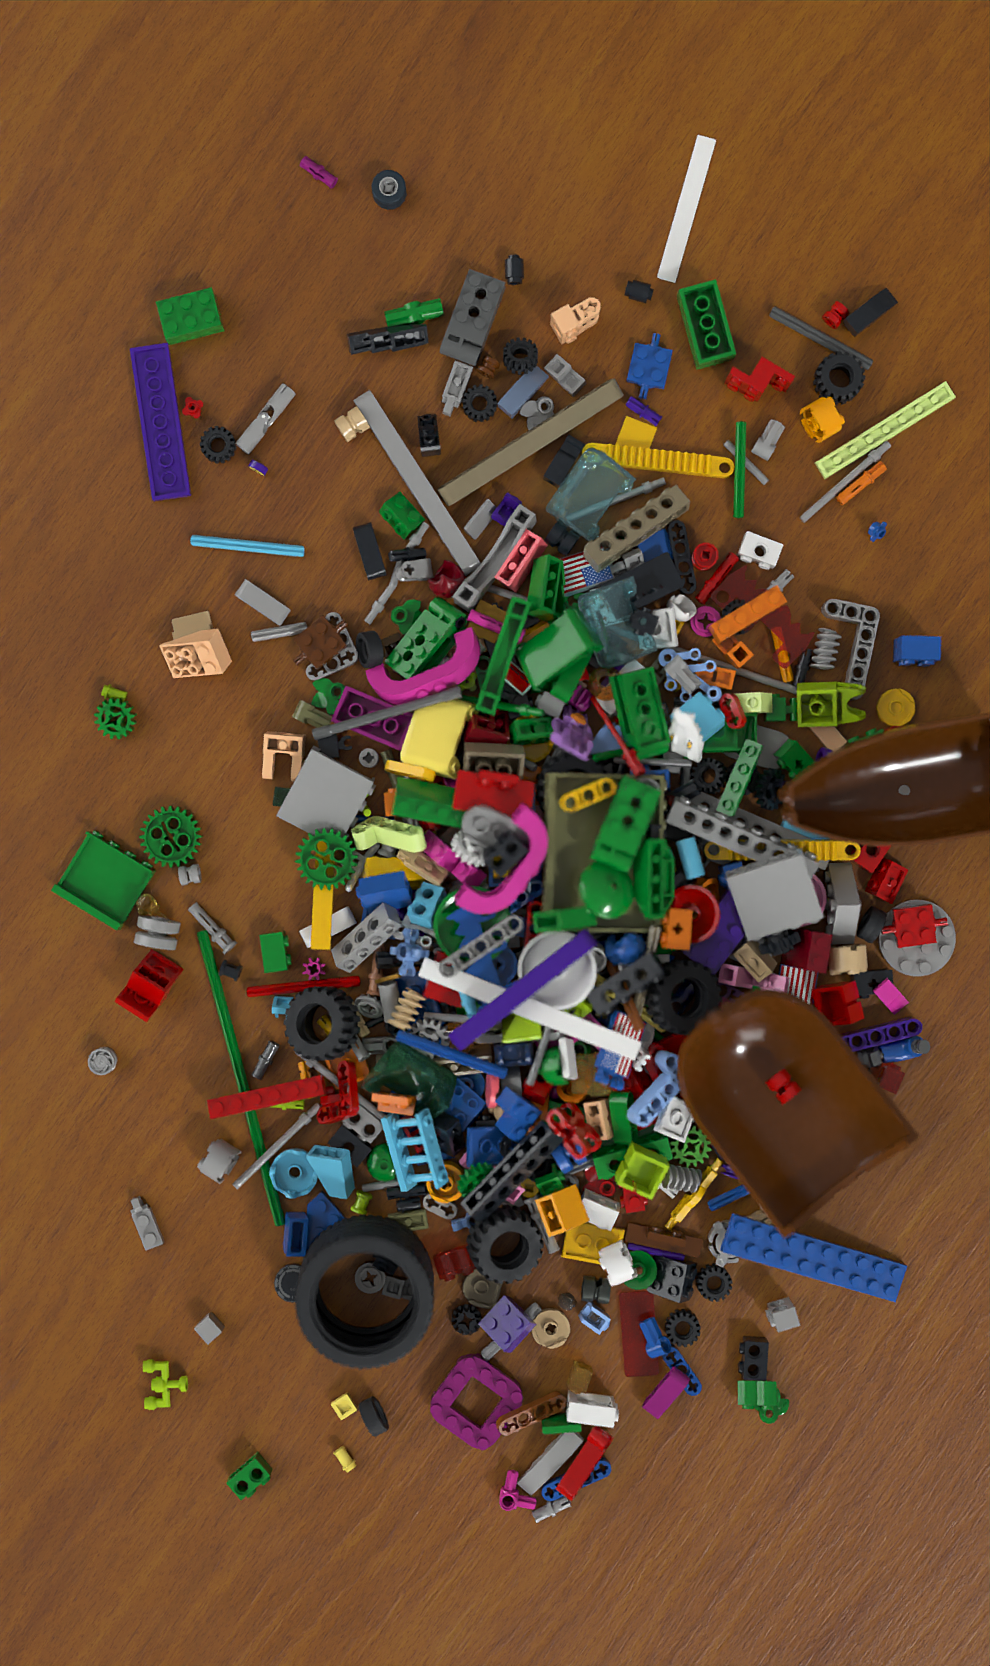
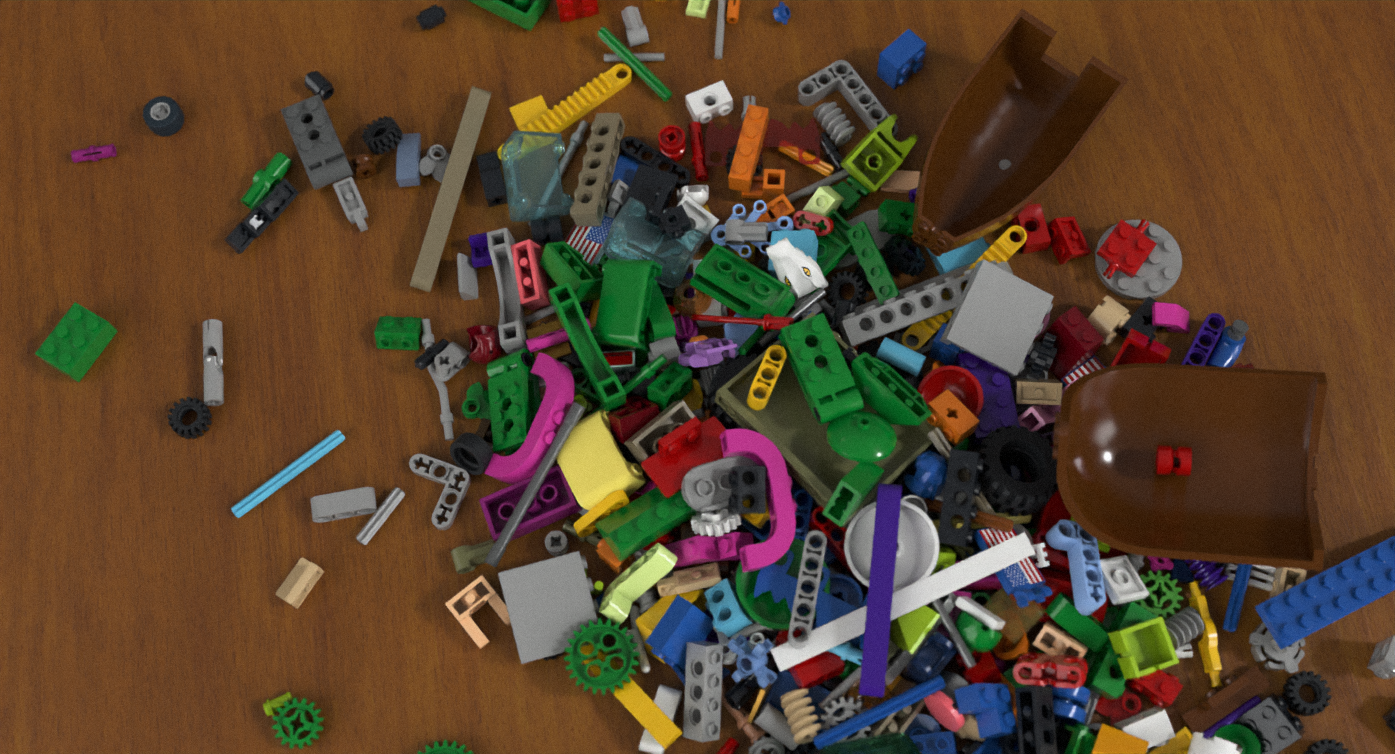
camera: 45 degrees left, 20 degrees down
dark purple plate [130,343,191,501] -> none
light nougat slope [160,629,232,678] -> none
red plate [182,397,204,419] -> none
dark purple tile [248,460,268,476] -> none
clear green tile [272,787,290,807] -> none
reddish brown plate [293,615,349,670] -> none
green plate [311,678,345,715] -> none
black brick [318,734,353,759] -> none
tan wheel [334,406,370,442] -> none
light grey beam [353,390,481,576] -> none
black beam [353,522,387,581] -> none
black slope [417,414,441,457] -> none
black tyre [462,384,497,422] -> none
light grey slope [544,354,586,397] -> none
light nougat brick [550,298,601,345] -> none
dark purple axle [626,396,663,427] -> none
blue plate [627,333,673,399] -> none
dark pink gear [690,606,721,637] -> none
light grey brick [824,862,861,945] -> none
black tyre [856,906,887,943] -> none
yellow tile [876,688,915,726] -> none

